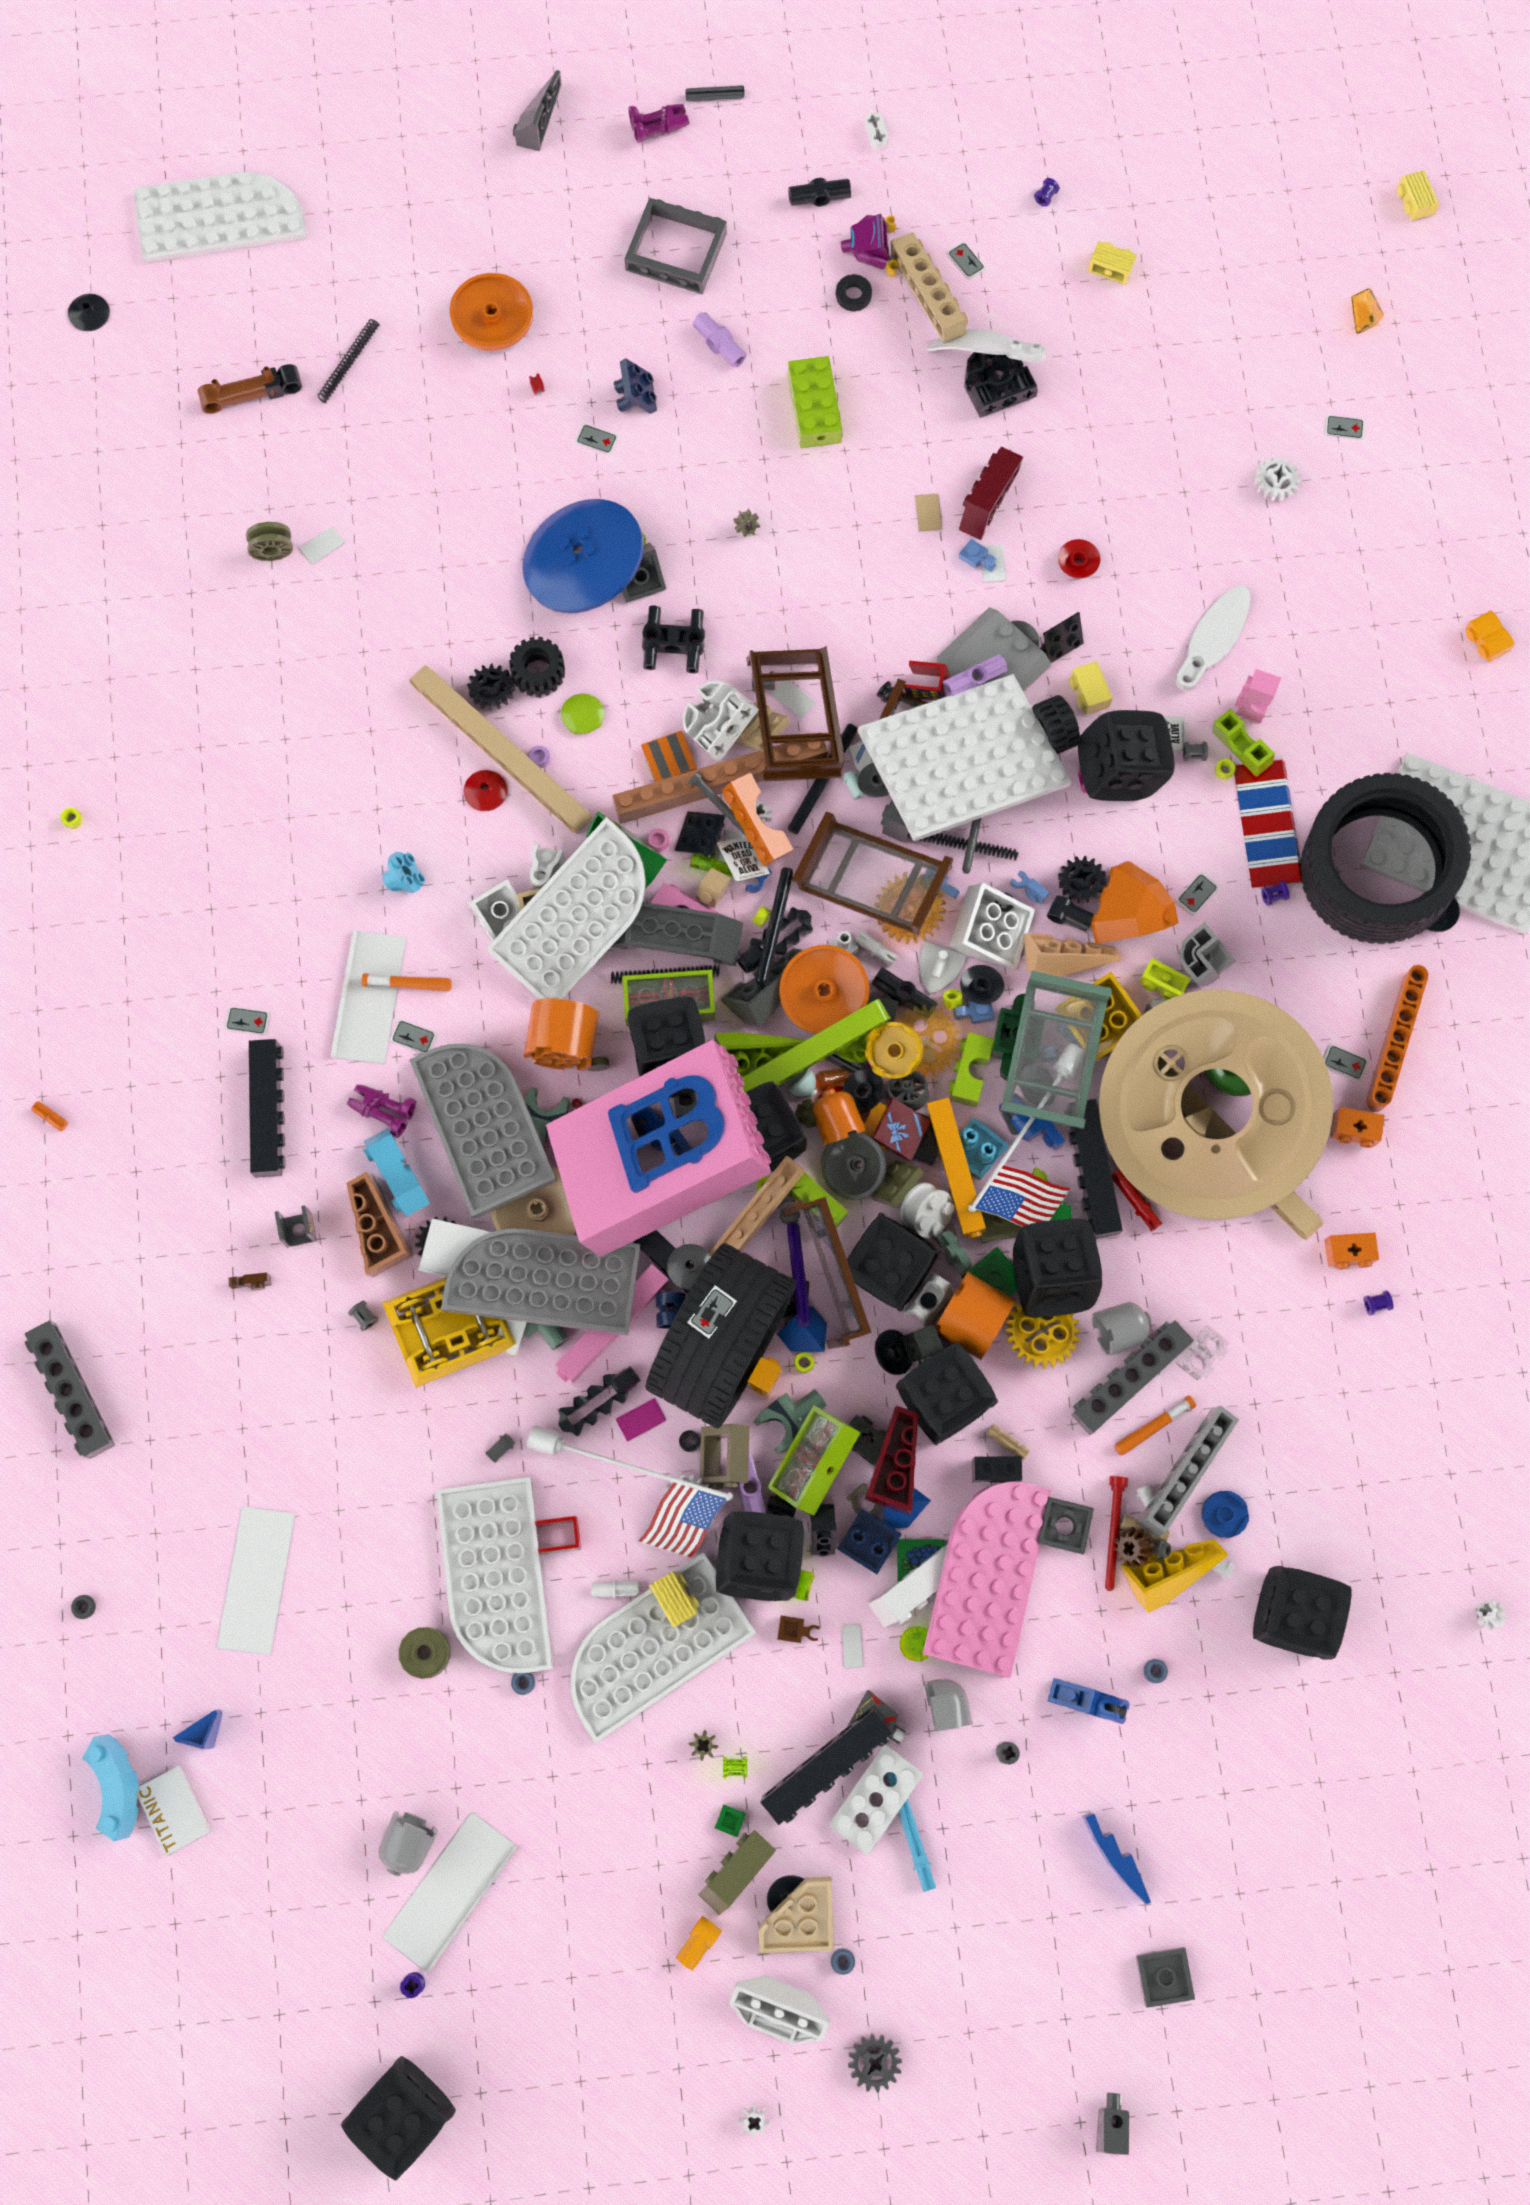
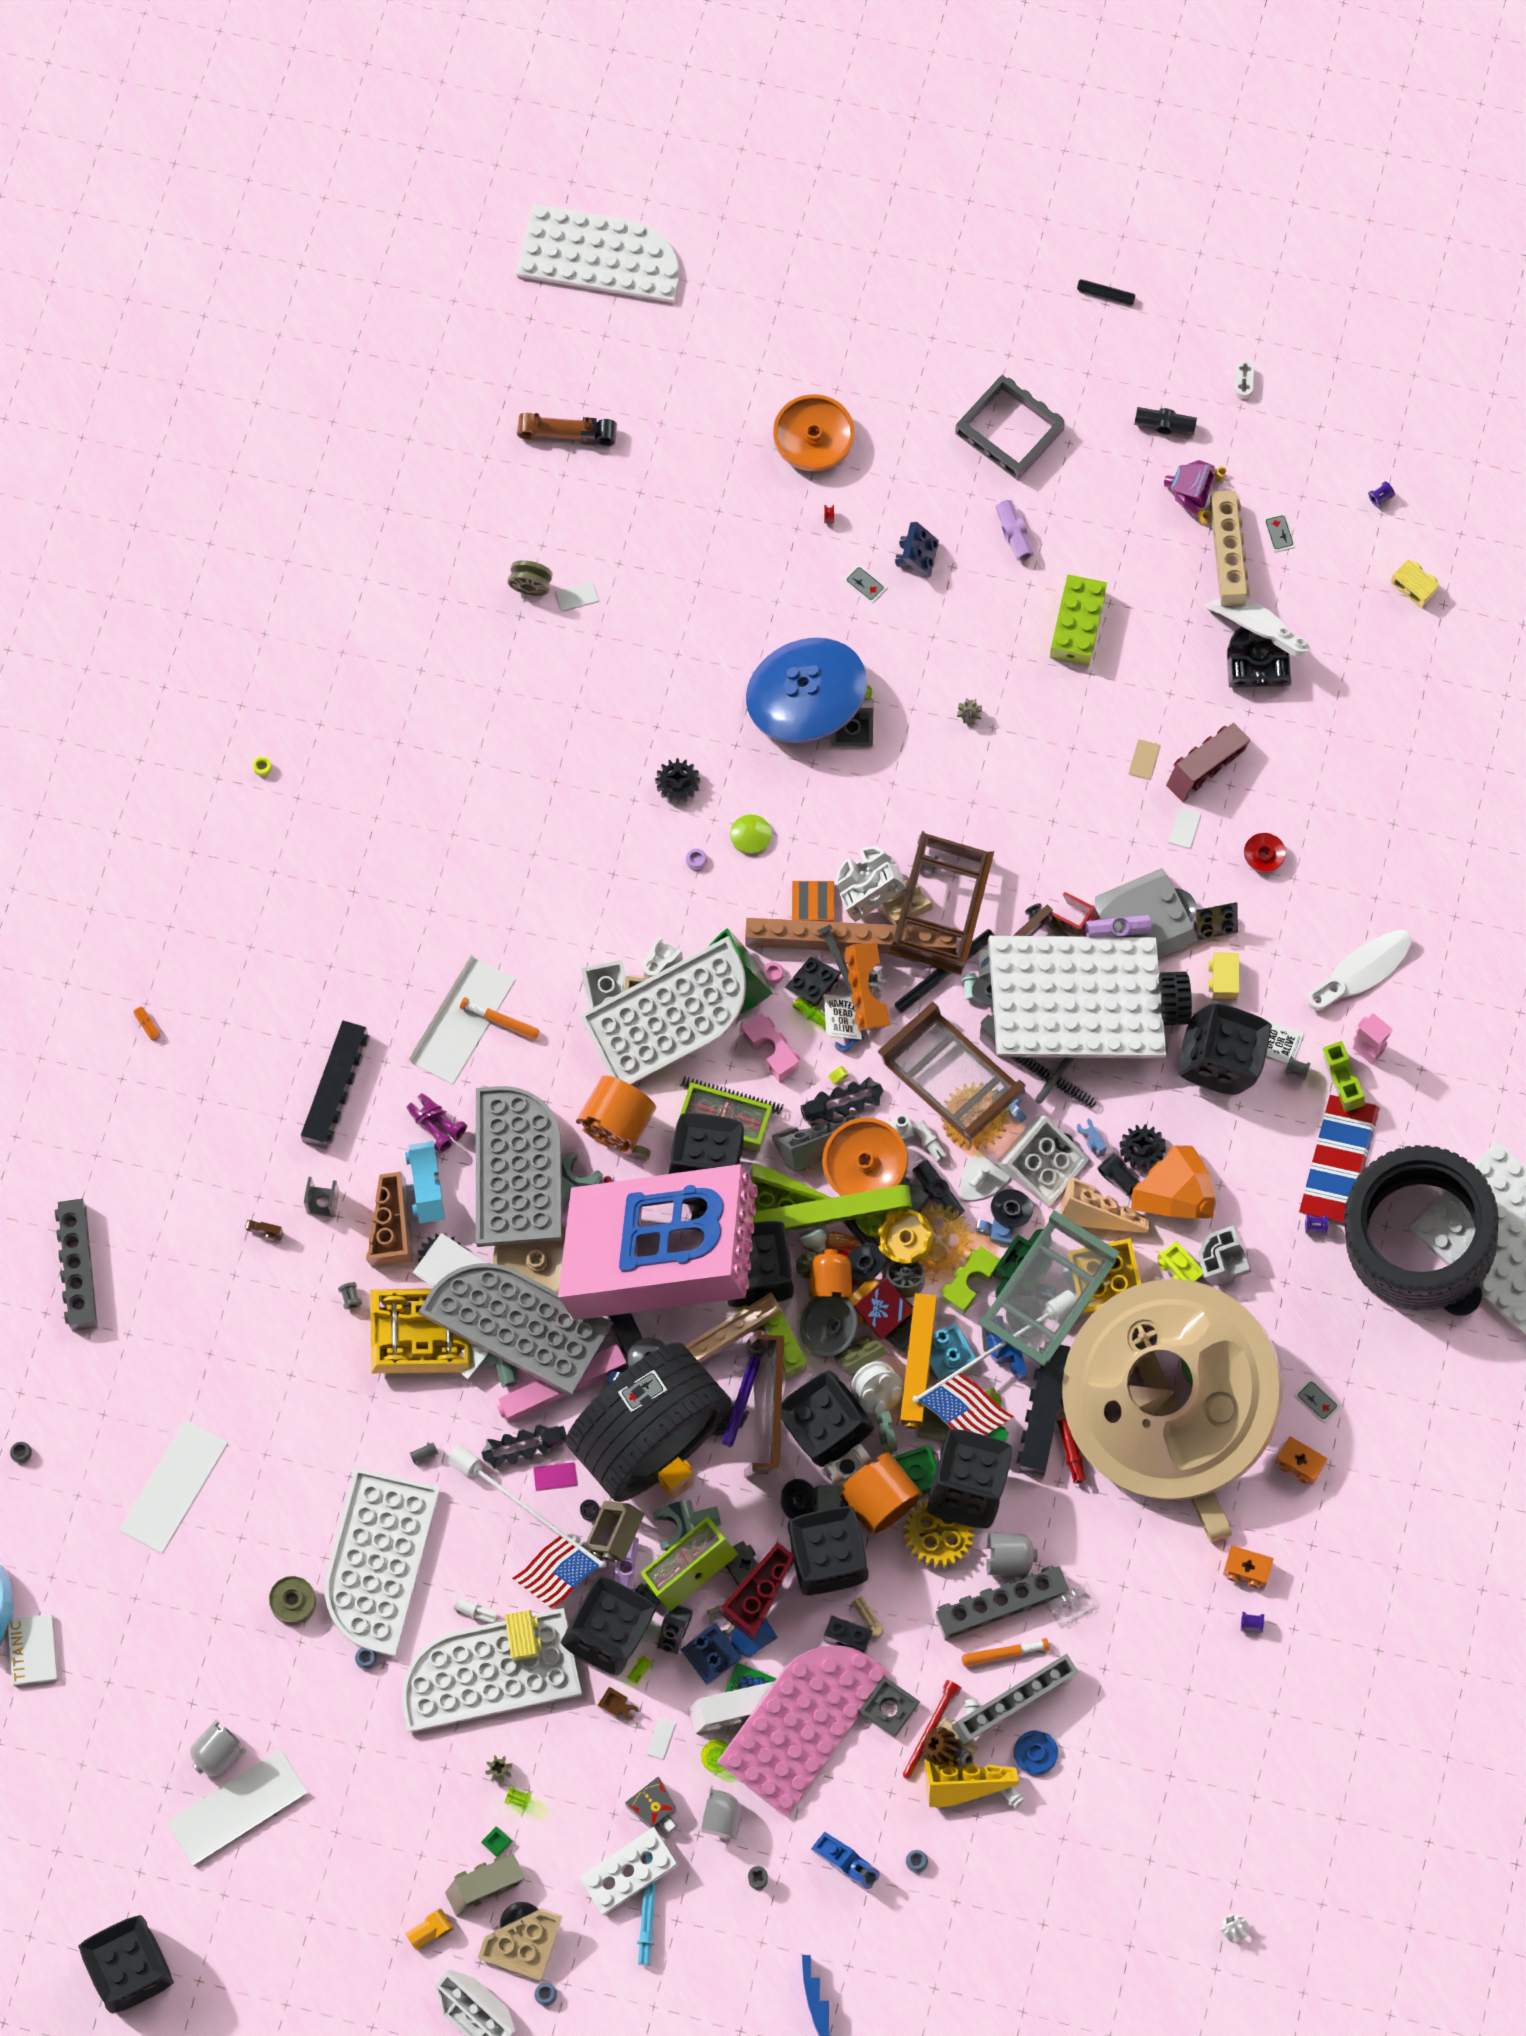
camera: 25 degrees right, 5 degrees down
black dish [68,293,110,331] -> none
blue slope [173,1709,223,1749] -> none
sticker [224,1006,270,1035] -> none
black piece [317,319,380,403] -> none
medium azure plate [382,852,425,893] -> none
sticker [389,1018,438,1053] -> none
dark purple bush [400,1972,425,1998] -> none
tan beam [409,665,592,834] -> none
red dish [464,770,507,811] -> none
black tyre [509,636,565,697] -> none
dark grey wedge [513,70,562,151] -> none
red piece [535,1516,581,1555] -> none
dark grey slope [611,902,743,966] -> none
magenta piece [628,104,690,143] -> none
blue plate [630,1106,692,1156] -> none
black piece [642,605,705,674] -> none
tan brick [695,868,731,908] -> none
black axle [755,867,794,986] -> none
black brick [760,1705,893,1825] -> none
white sticker [771,680,817,719] -> none
blue slope [777,1305,827,1352] -> none
neon yellow axle [794,1352,815,1374] -> none
black tyre [835,274,872,312] -> none
neon yellow axle [943,989,963,1009] -> none
medium blue plate [959,539,997,572] -> none
sticker [1175,871,1220,916] -> none
neon yellow axle [1215,758,1236,780] -> none
black piece [1253,1566,1352,1660] -> none
white gear [1254,456,1301,502] -> none
orange beam [1366,965,1429,1112] -> none

